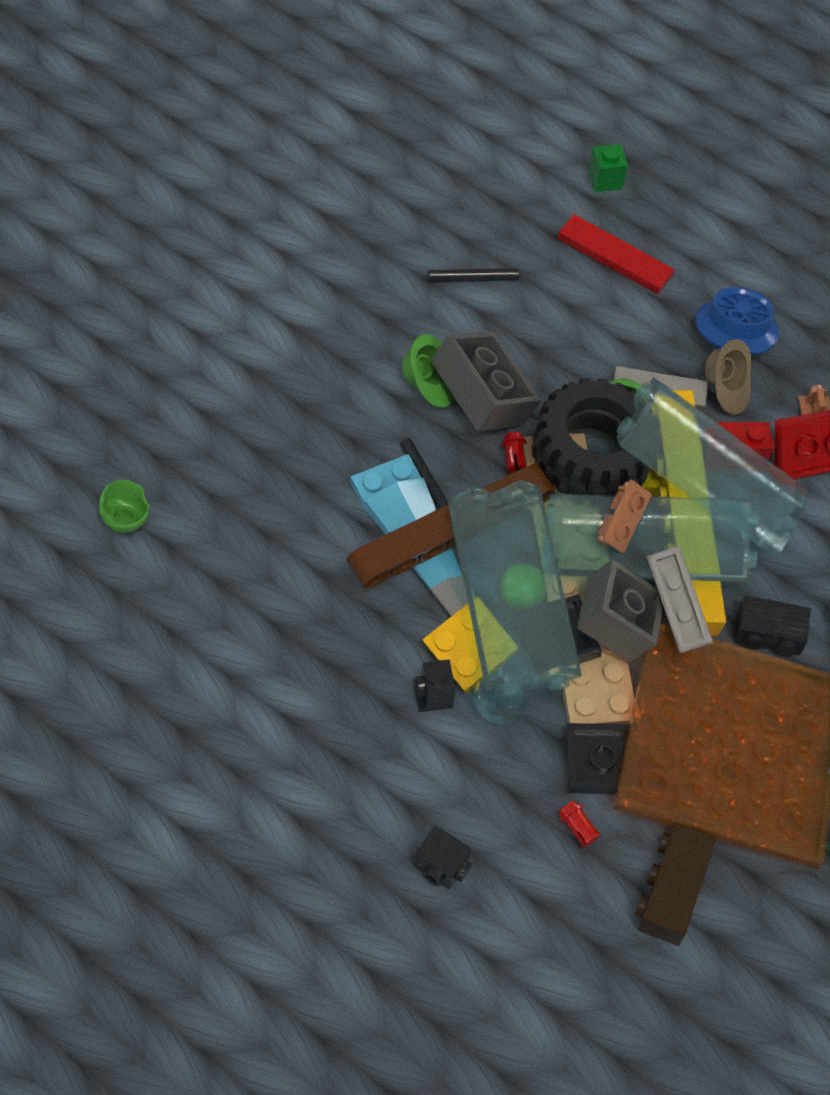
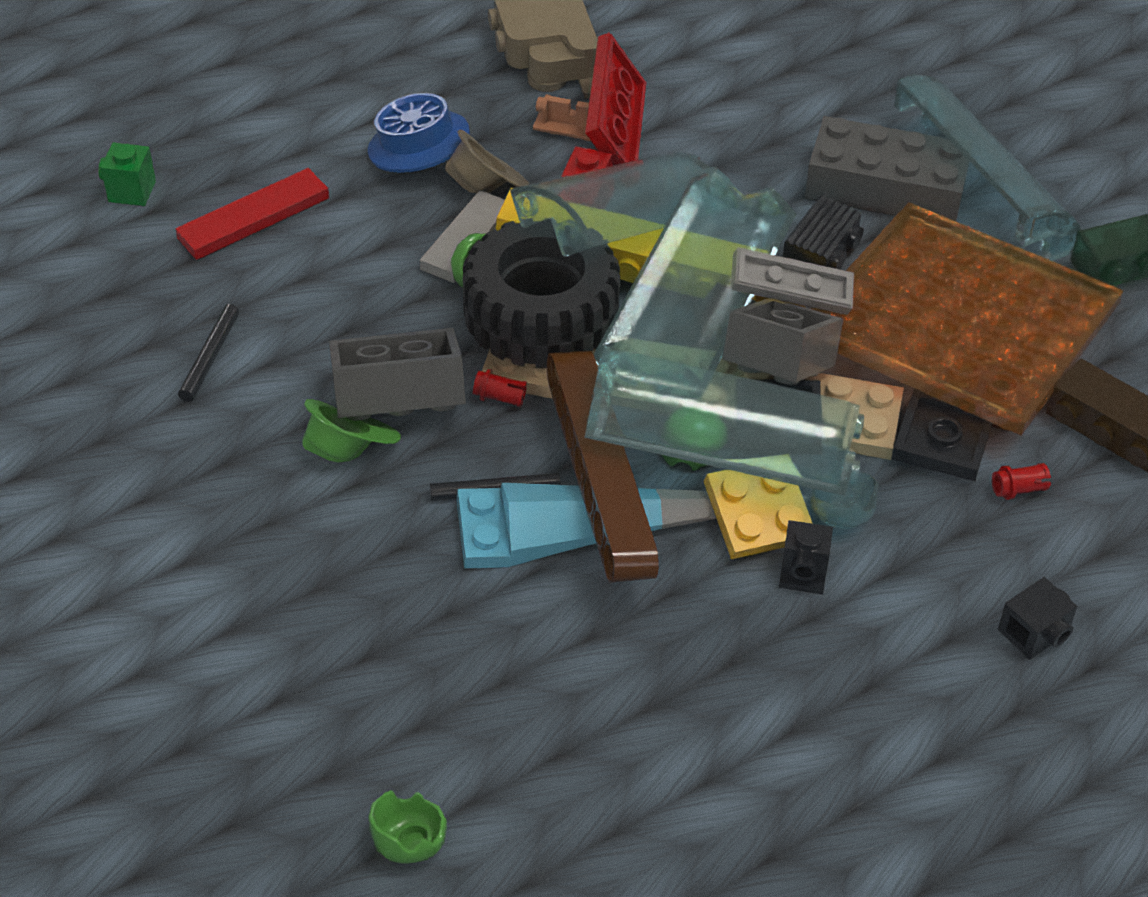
camera: 65 degrees left, 10 degrees down
nougat hinge [596,479,652,554] -> none

